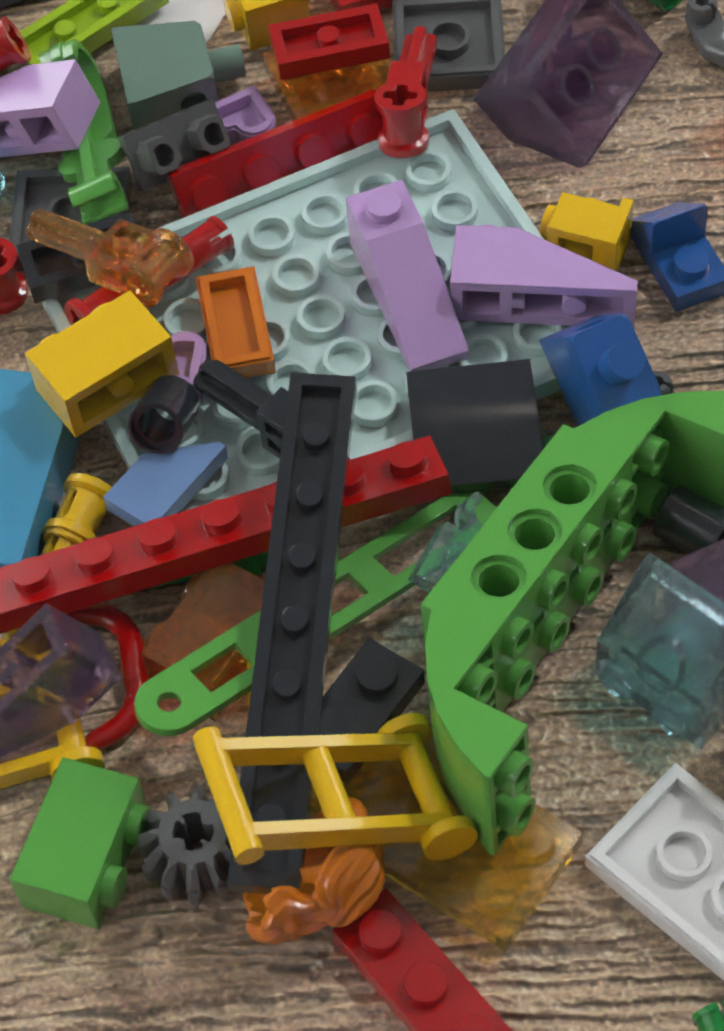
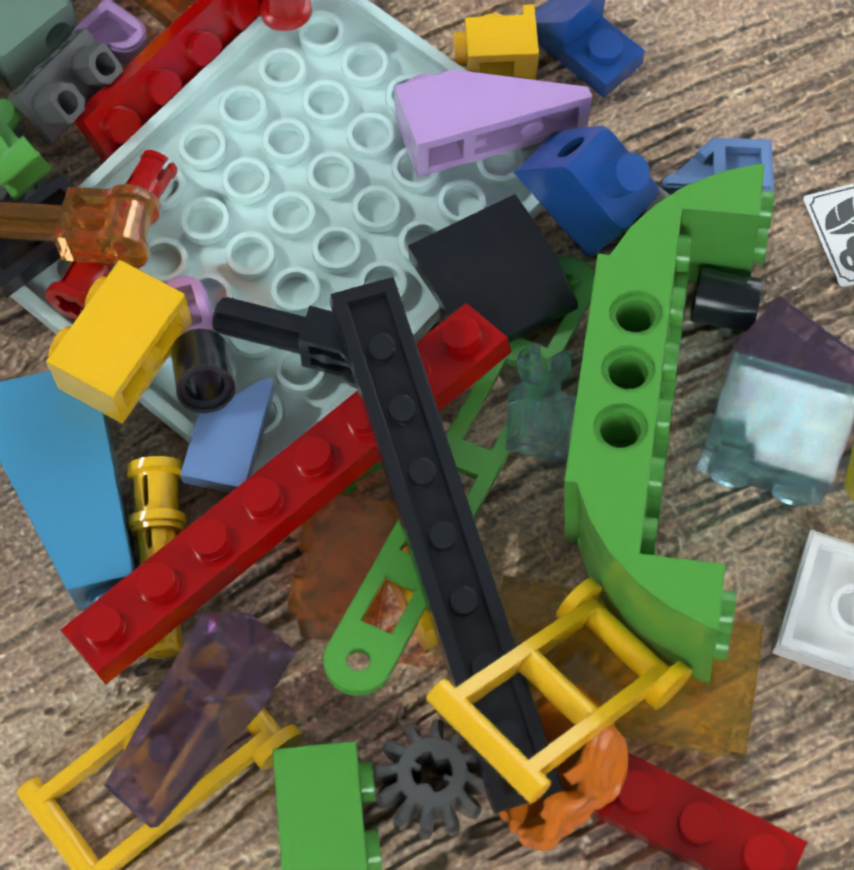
camera: 30 degrees left, 10 degrees up
red animal [63,604,149,751] -> none
orange tile [195,266,276,378] -> none
black plate [319,638,425,784] -> none
lavender slope [346,180,469,371] -> none

